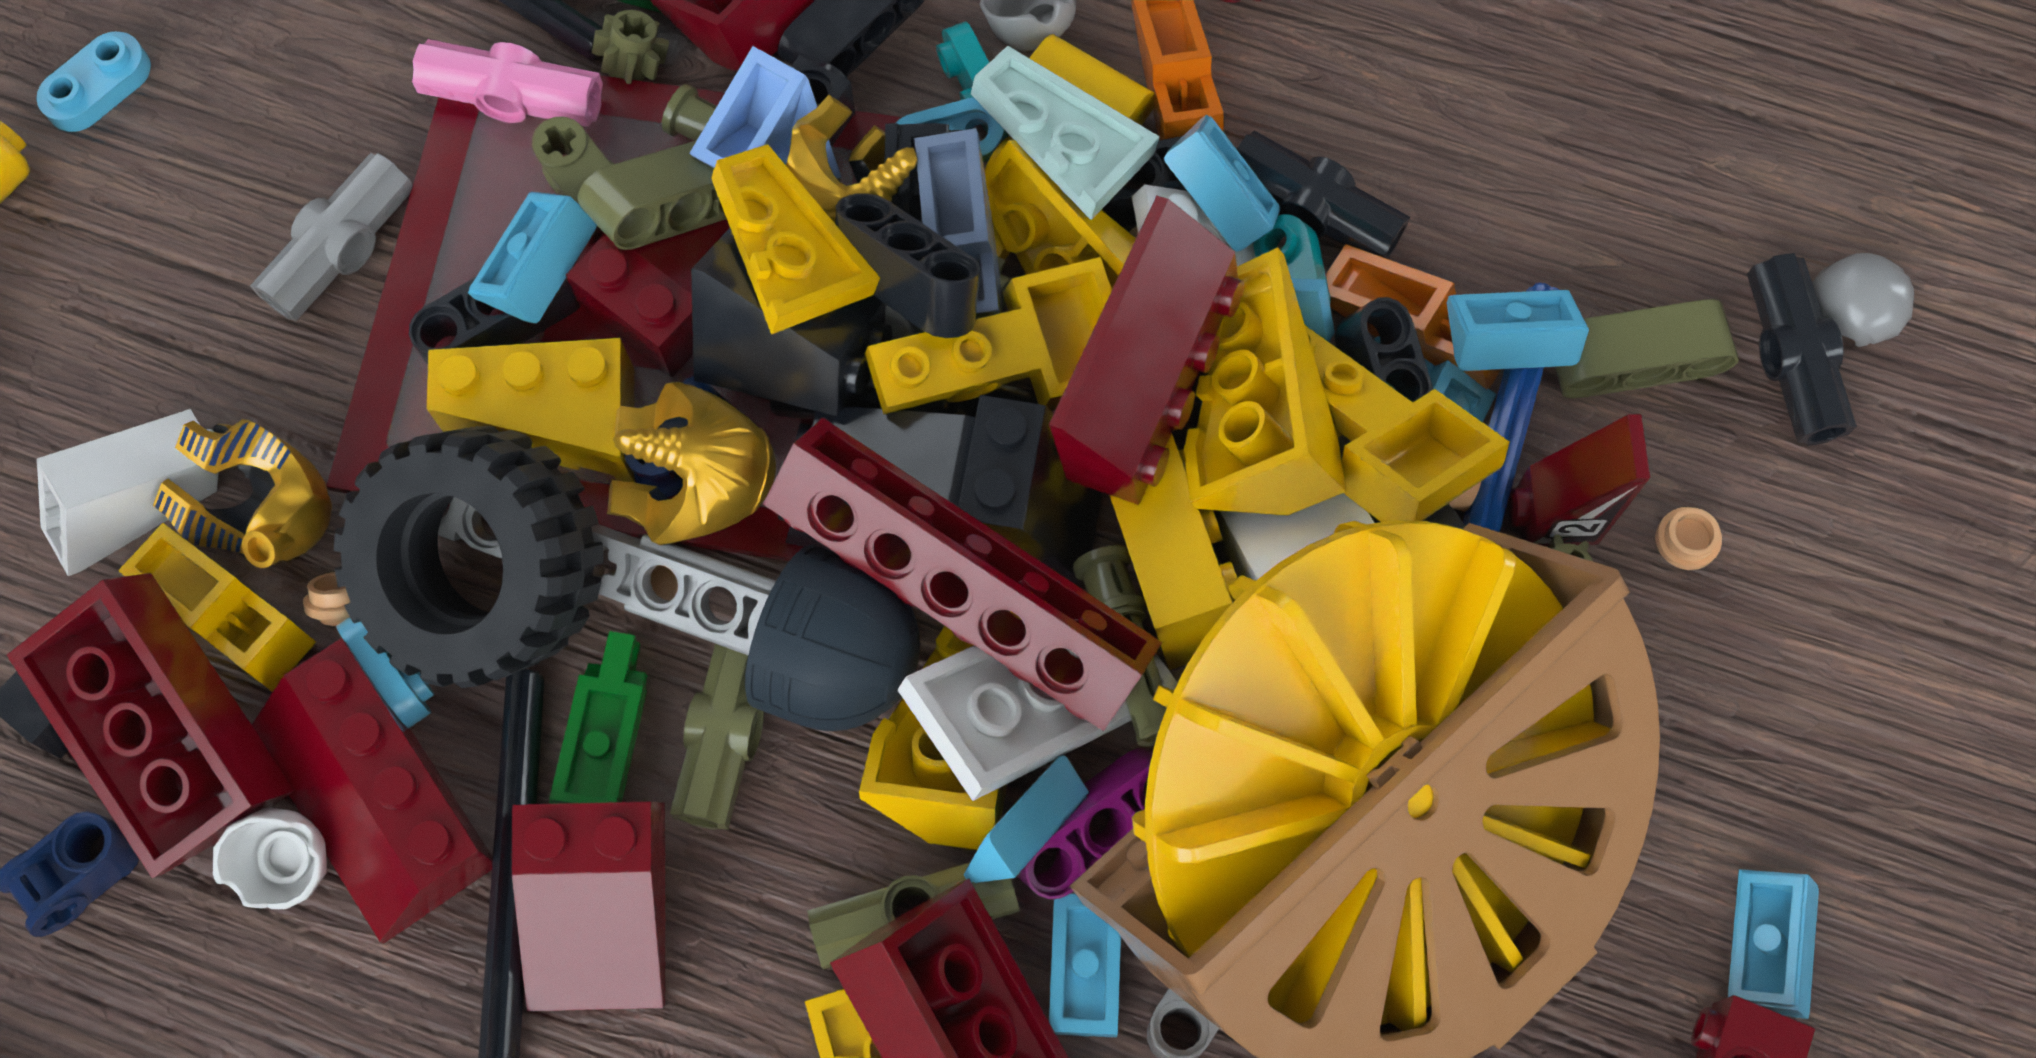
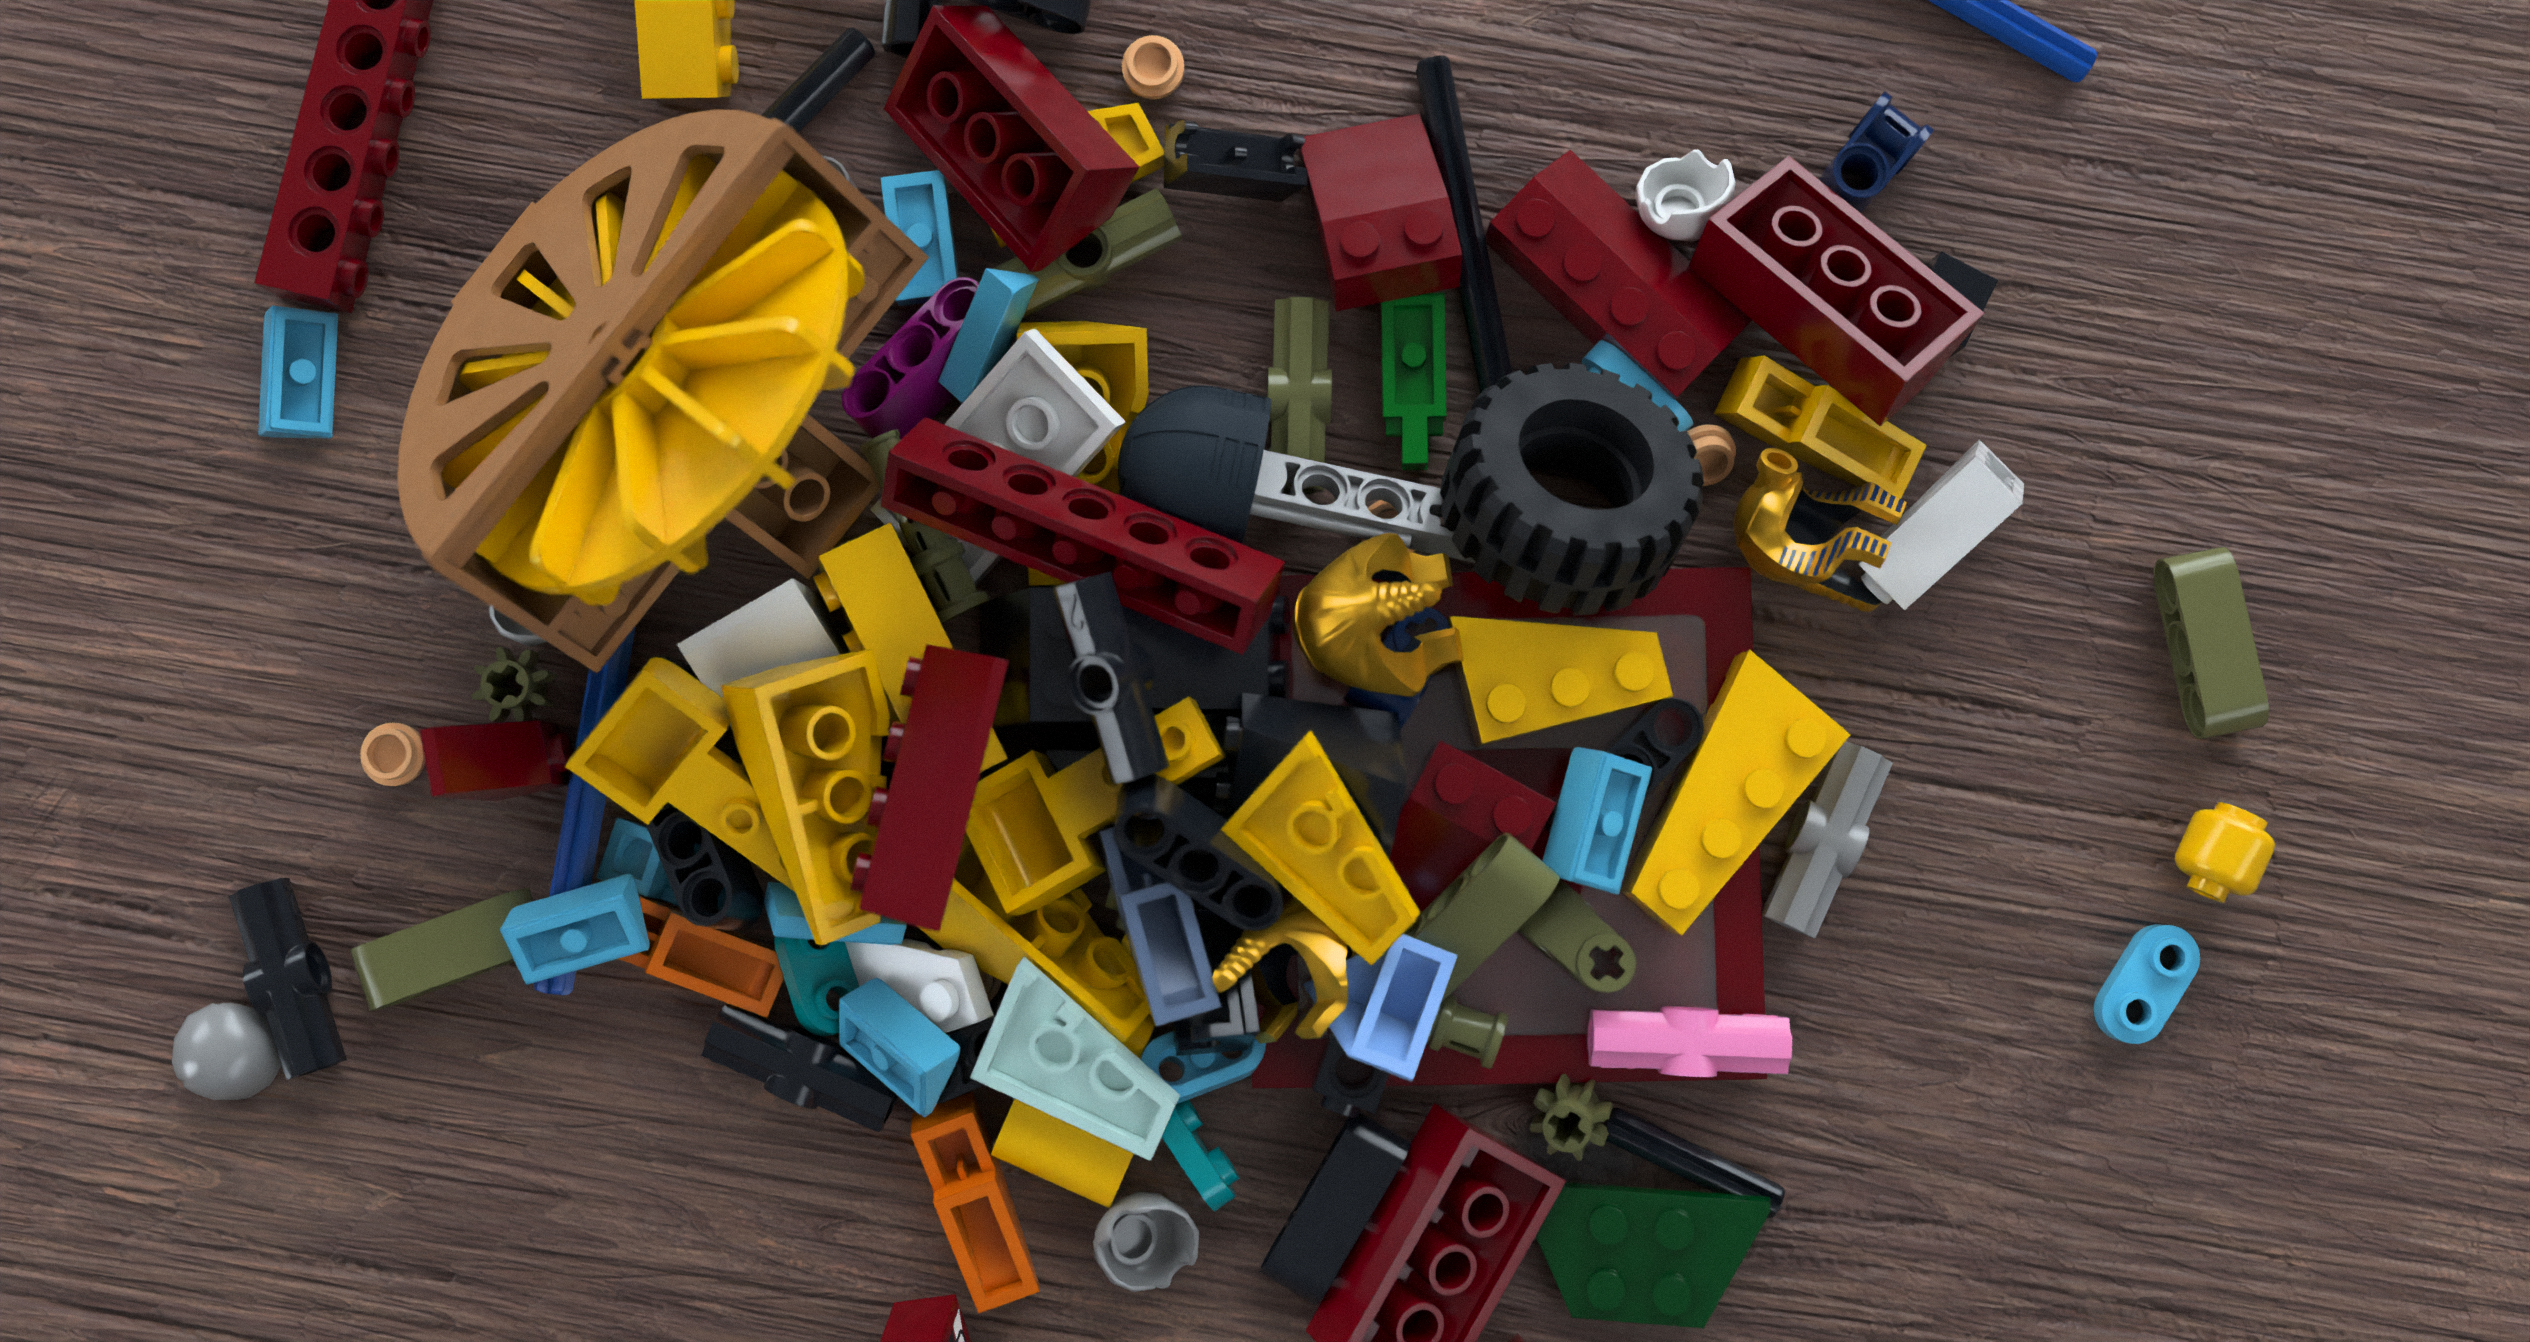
camera: 170 degrees right, 15 degrees up
none -> black piece [1052,571,1170,784]
none -> black hinge [1164,120,1307,202]
none -> yellow wedge [1620,650,1851,936]

